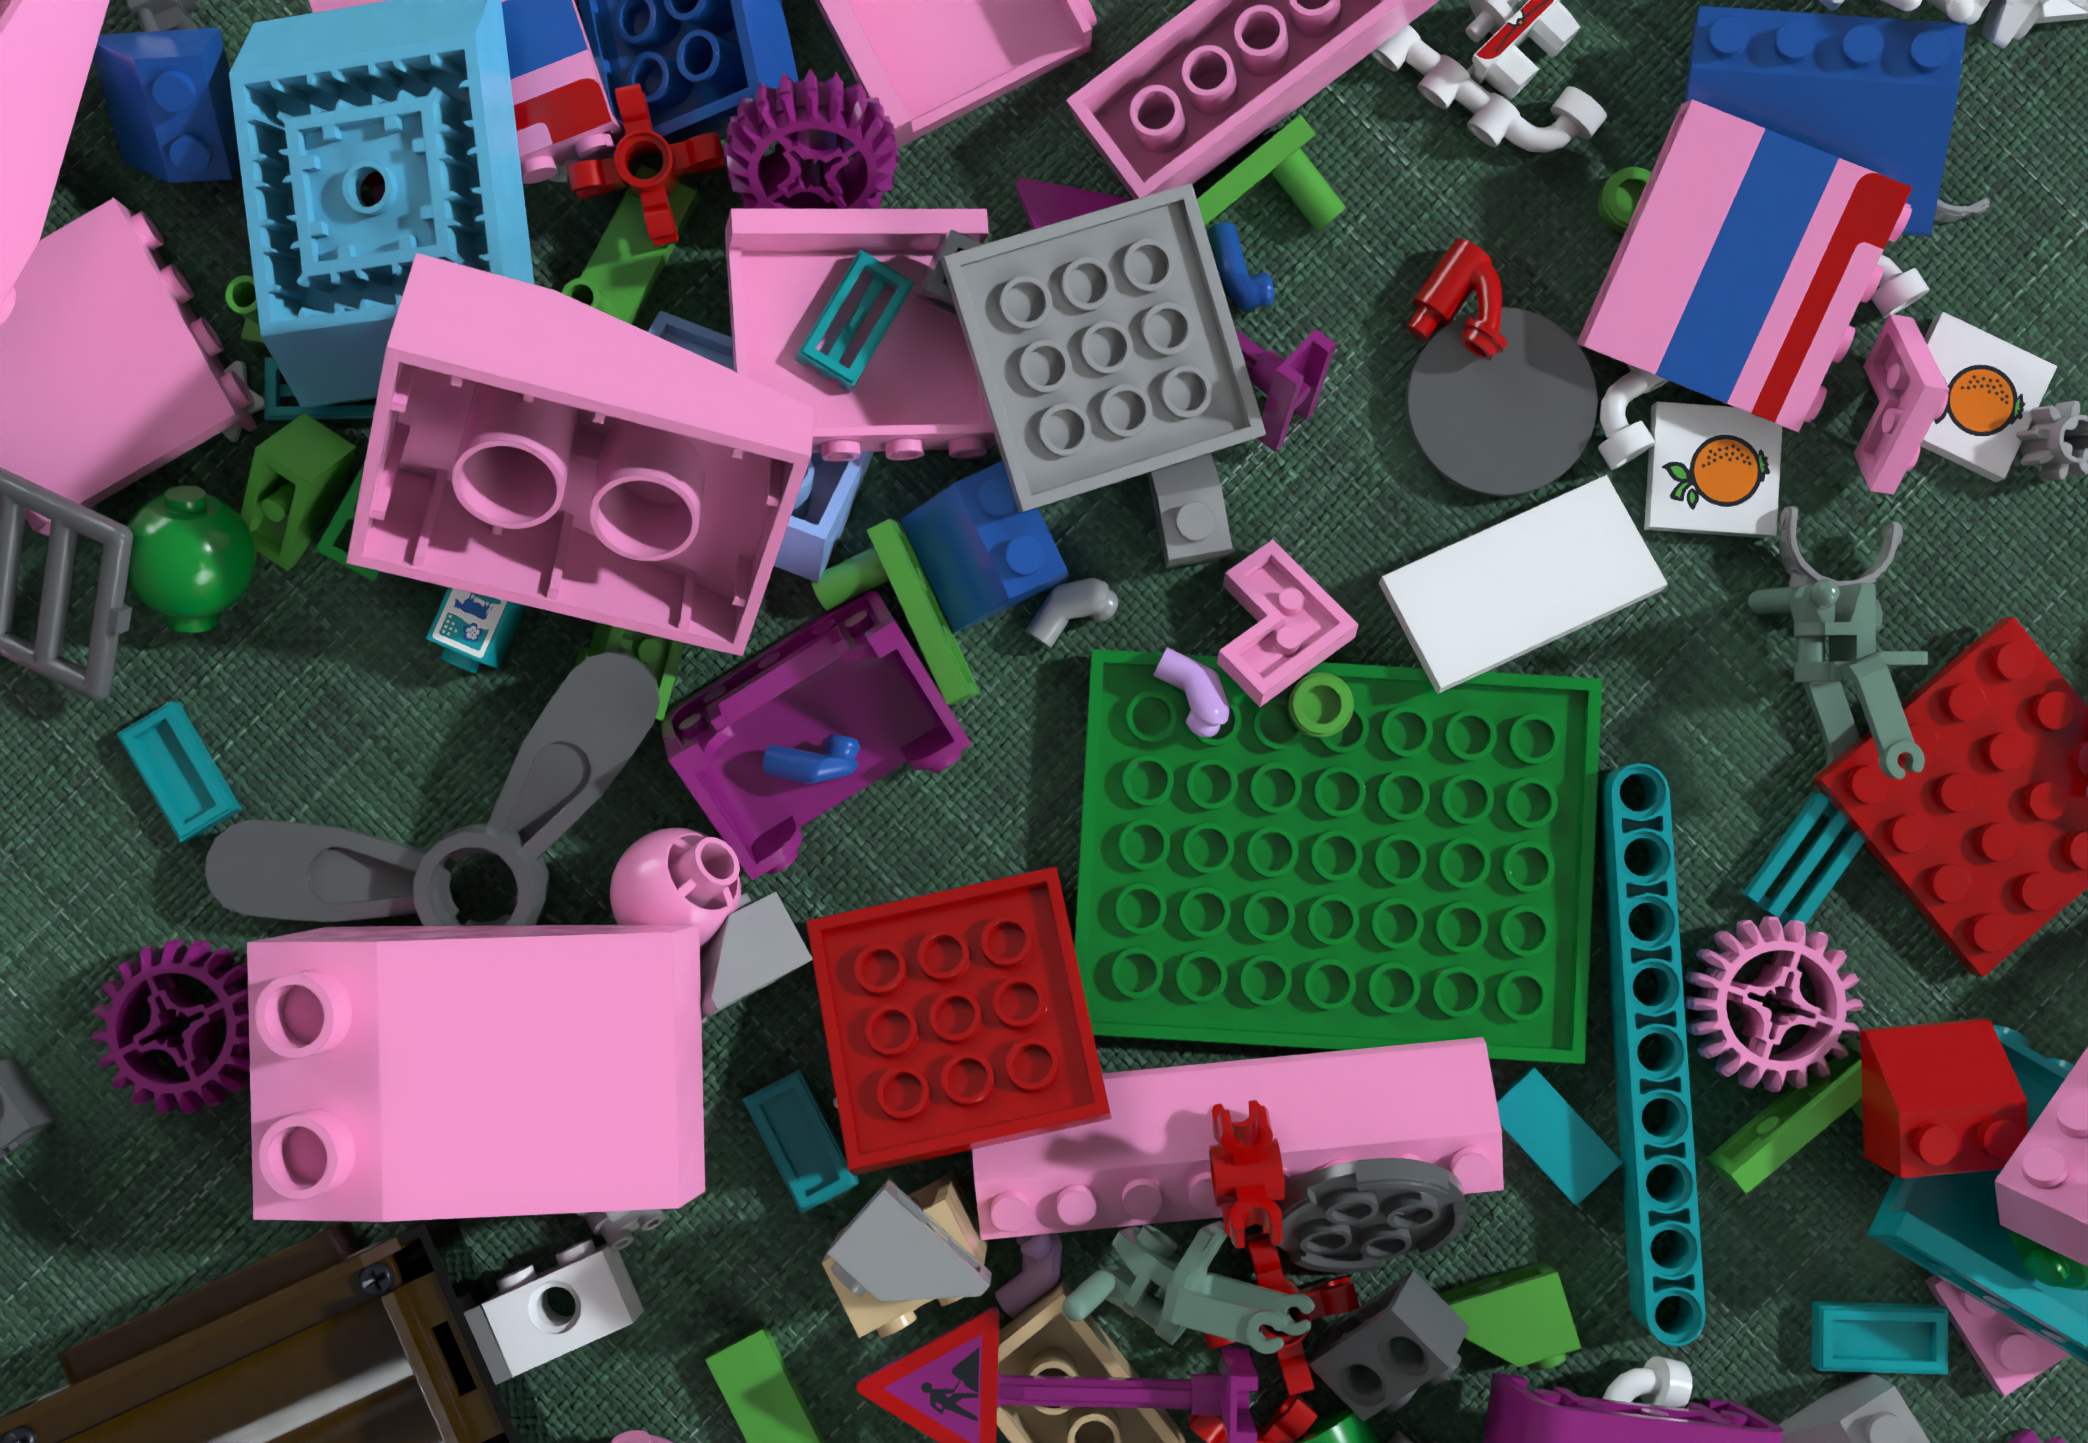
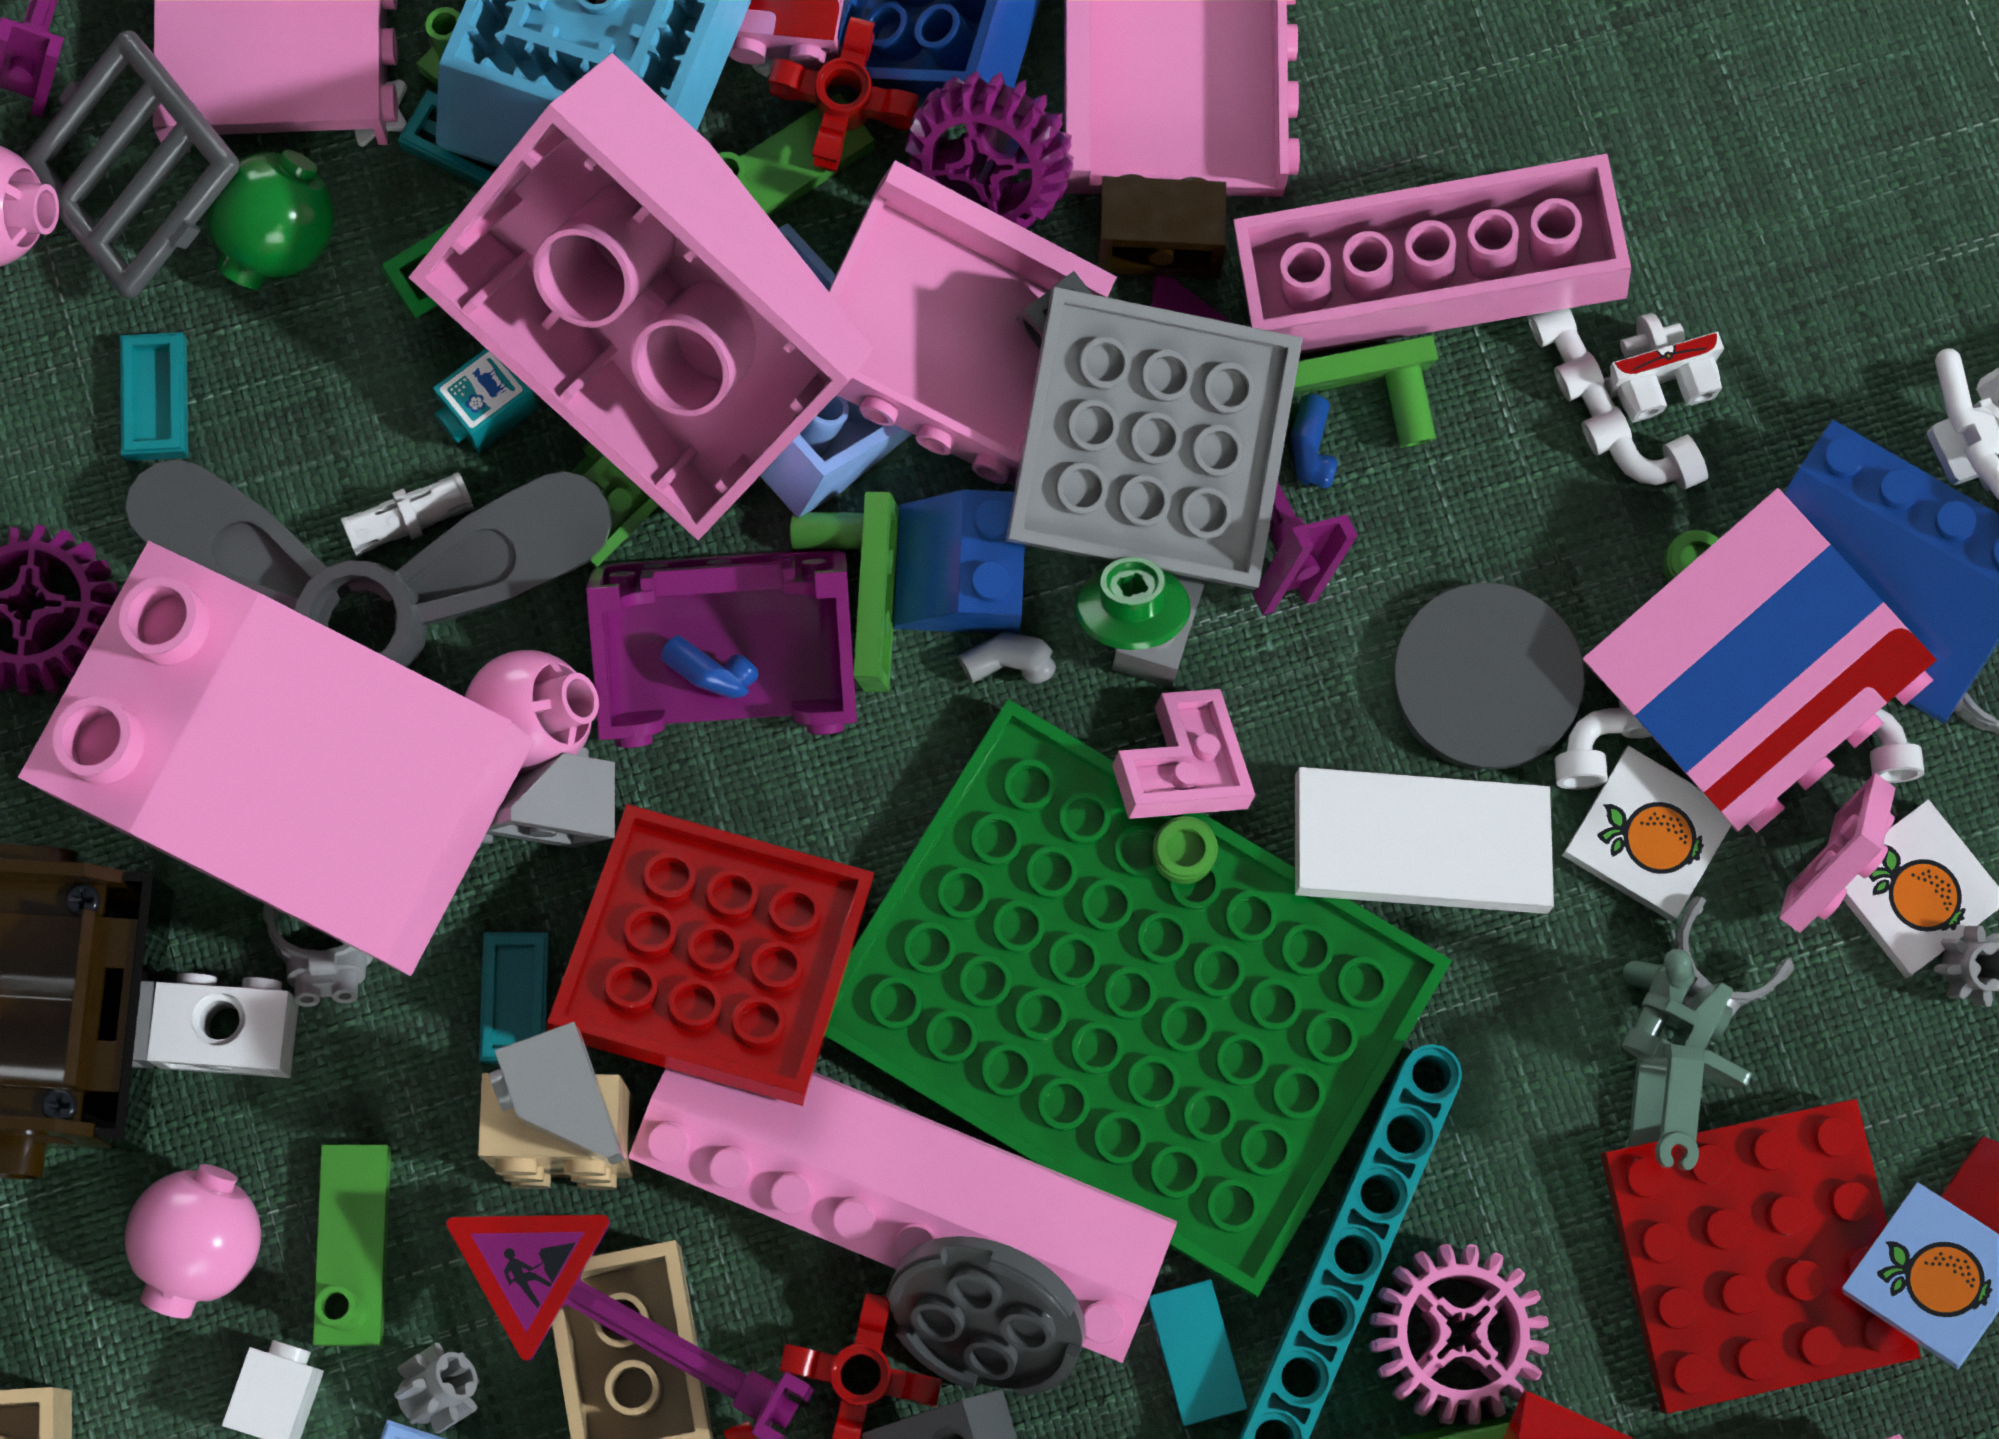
camera: 20 degrees right, 10 degrees down
bright green slope [240,413,356,571] -> none
teal tile [795,249,915,393] -> none
lavender arm [995,1233,1062,1318] -> none
sand green piece [1062,1221,1315,1354] -> none
lavender arm [1153,647,1230,737] -> none
red pin [1209,1100,1285,1249] -> none
red plant [1406,238,1508,361] -> none
teal tile [1741,793,1865,927] -> none
none -> white pin [341,472,474,557]
none -> green piece [1075,557,1191,650]
none -> dark brown brick [1097,174,1226,278]

